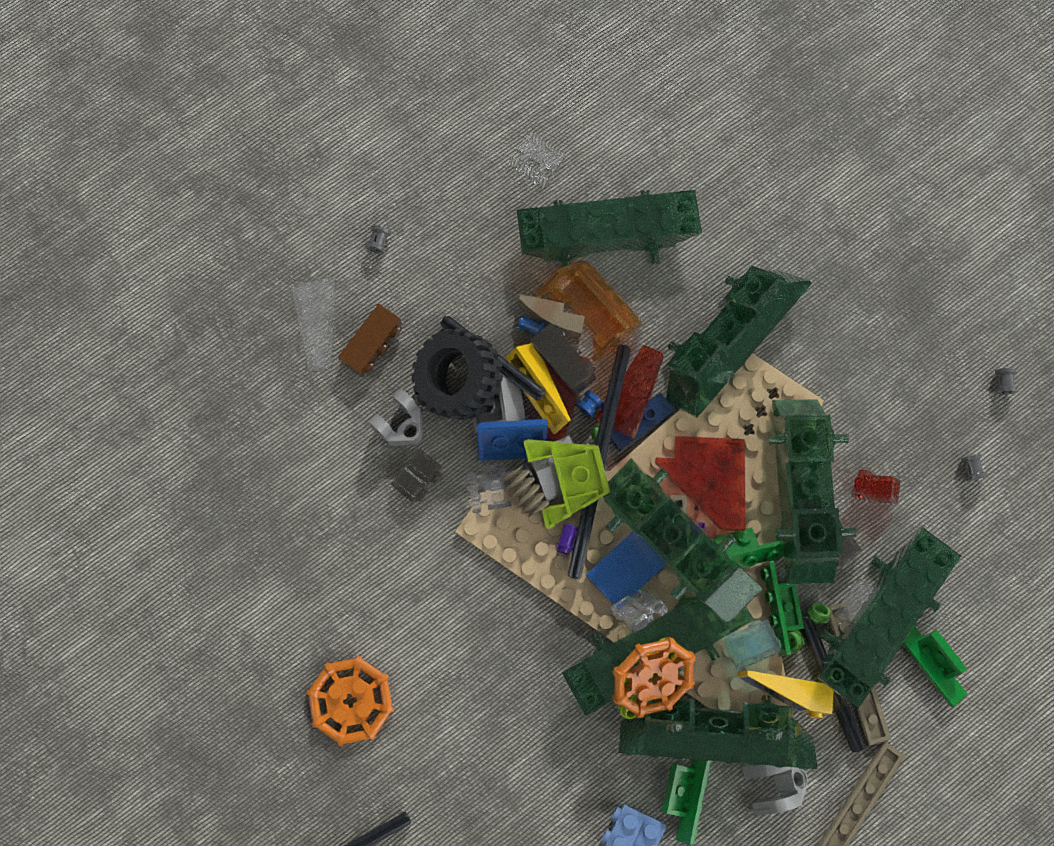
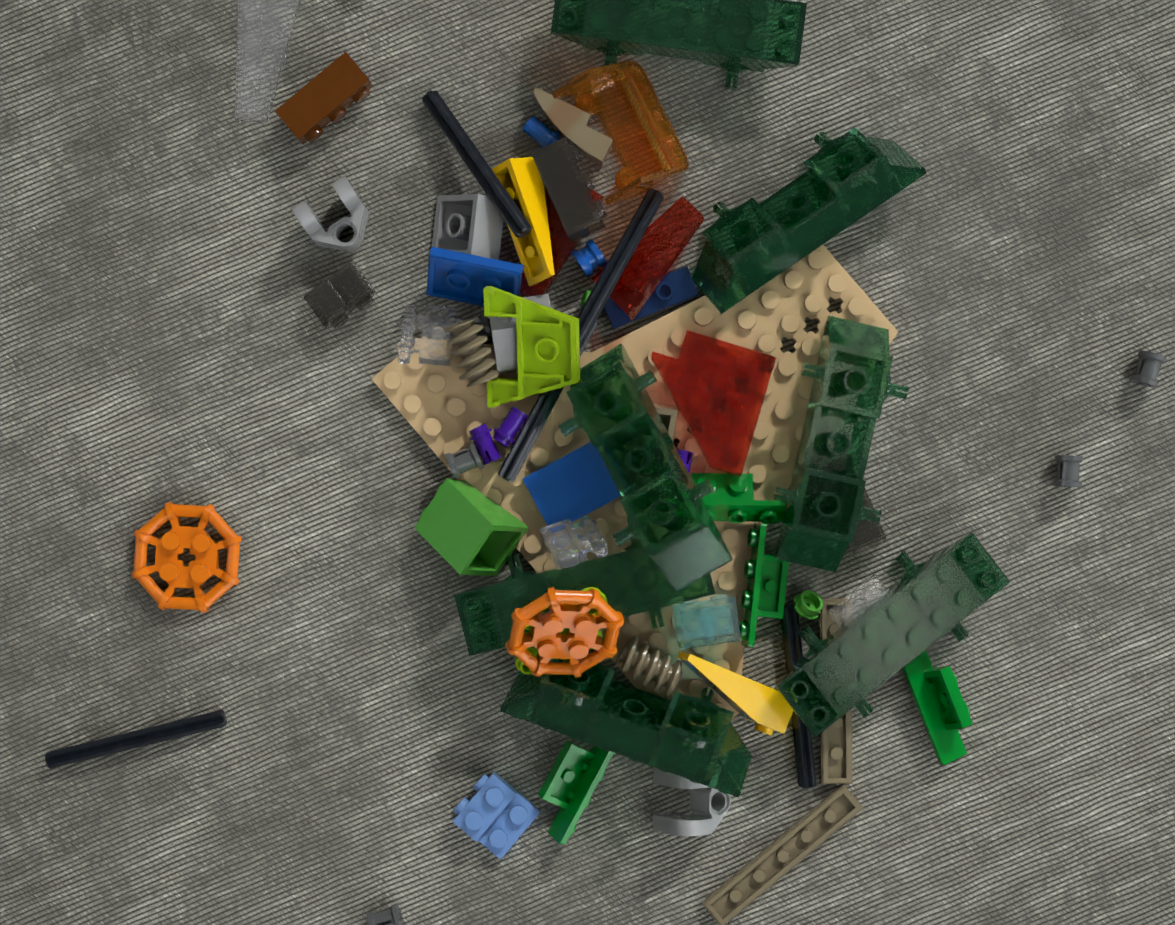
camera: 25 degrees right, 10 degrees up
black tyre [411,329,503,420] -> none
bright green plate [787,630,804,653] -> none
clear red brick [854,470,901,504] -> none
none -> bright green slope [414,479,529,576]
none -> dark grey bush [445,442,484,479]
none -> dark purple pin [469,423,502,465]
none -> dark tan piece [613,635,683,699]

